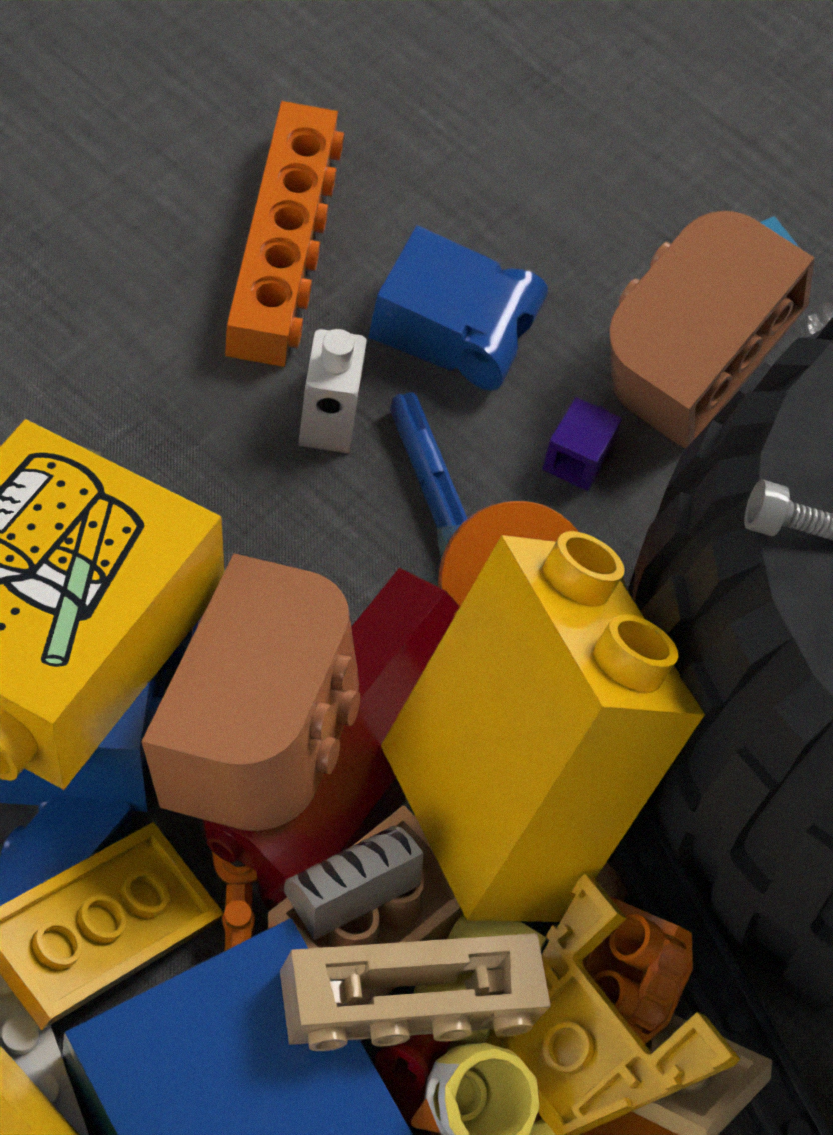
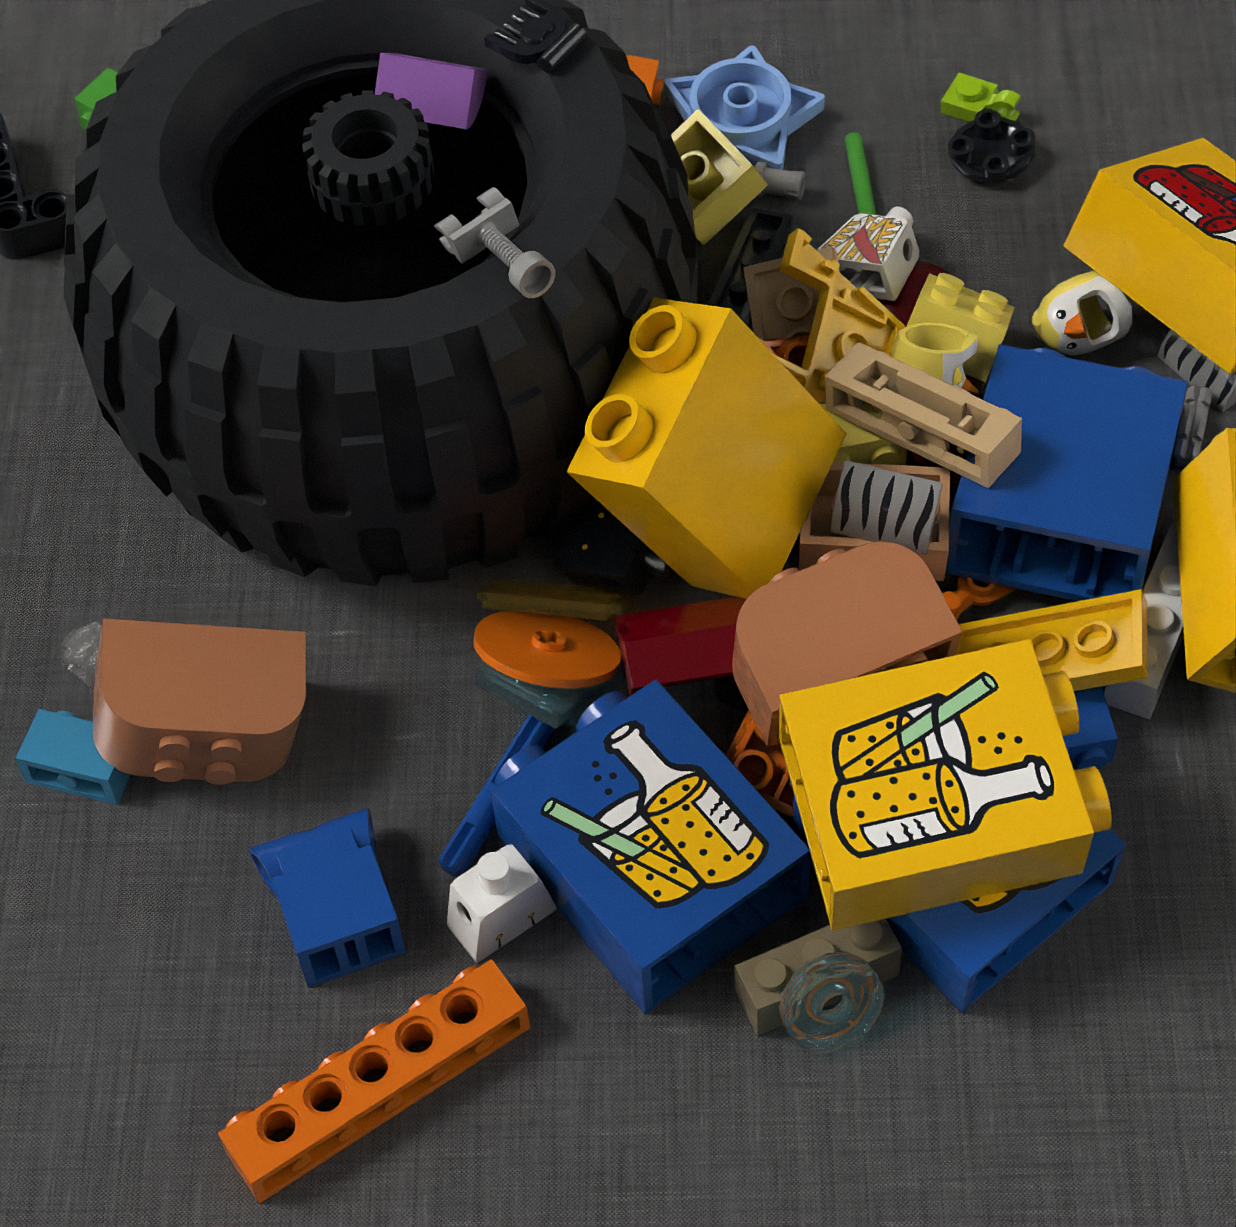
camera: 120 degrees left, 0 degrees up
dark purple brick [542,397,622,491] -> none
none -> blue brick [490,679,810,1014]

